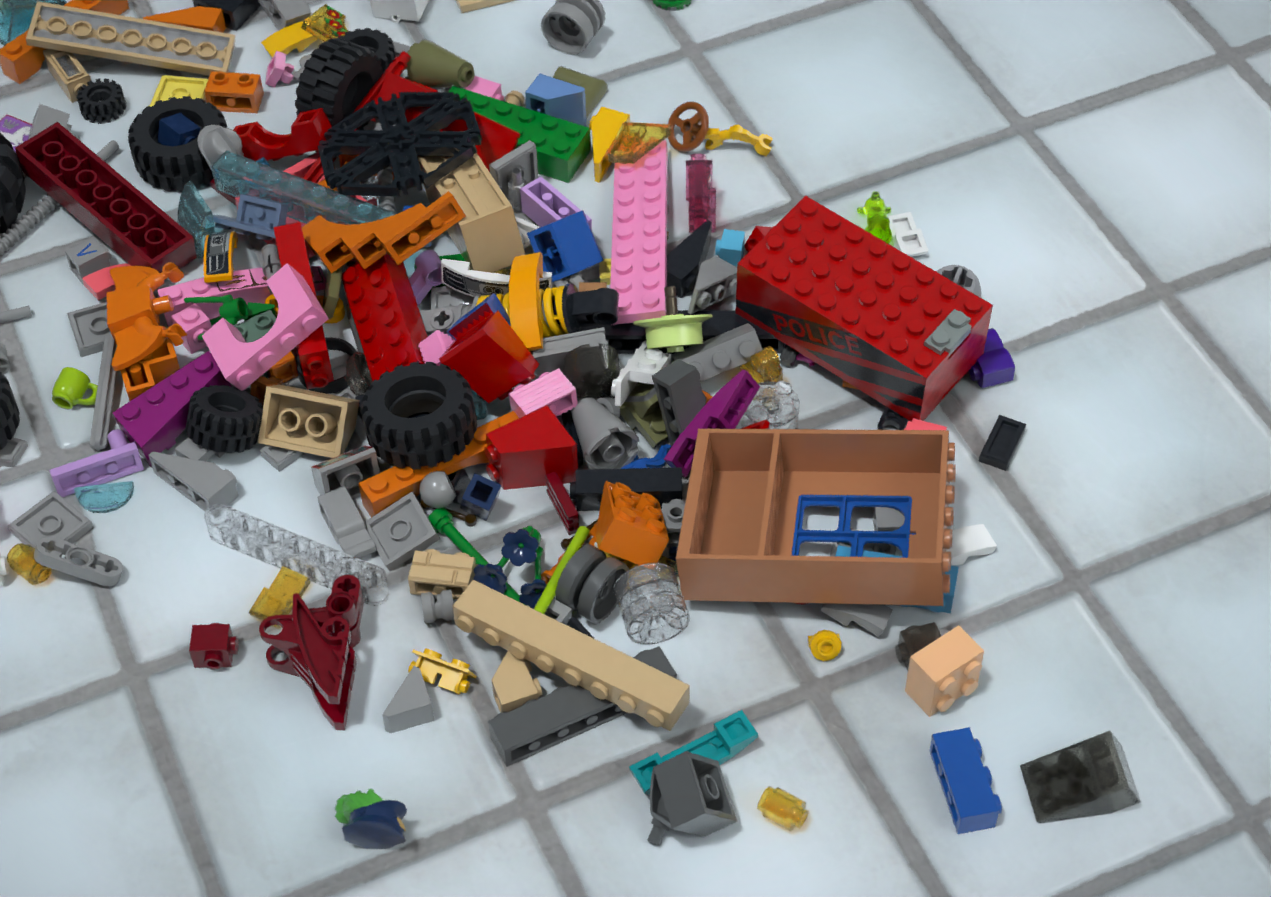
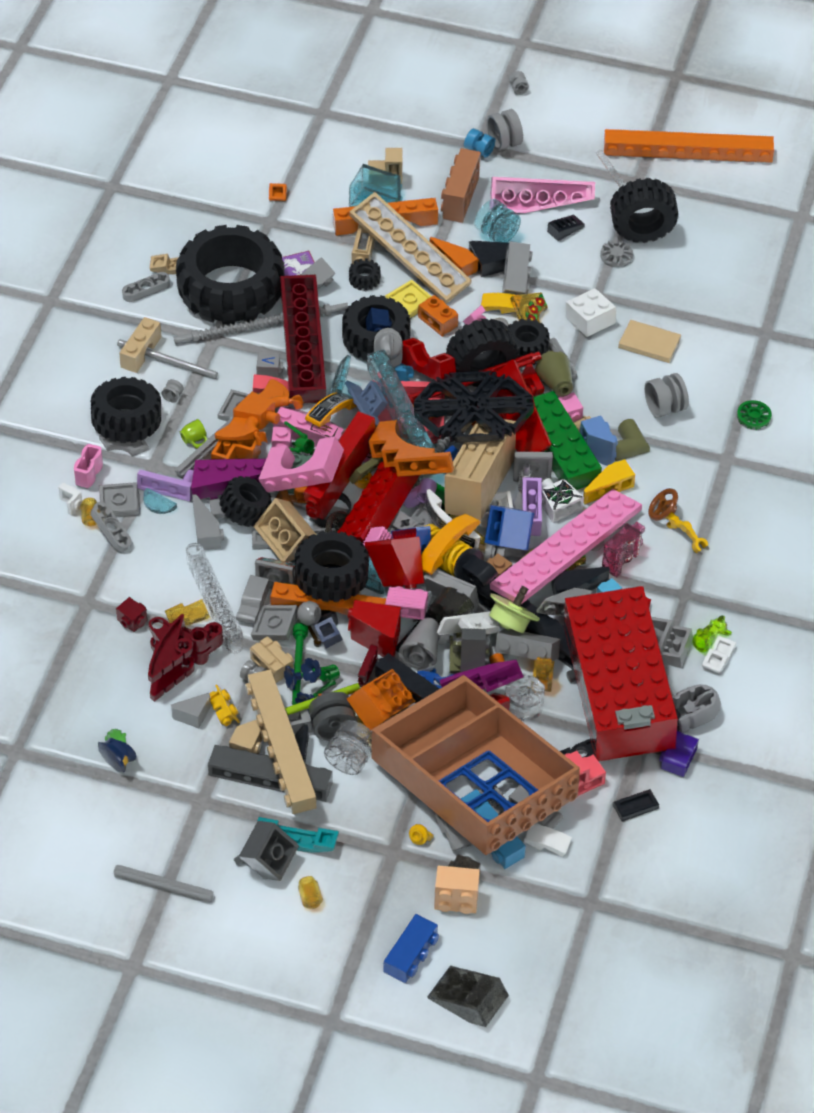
camera: 40 degrees right, 0 degrees up
clear yellow wing [607,122,672,164] -> none
none -> white torso [542,478,584,523]

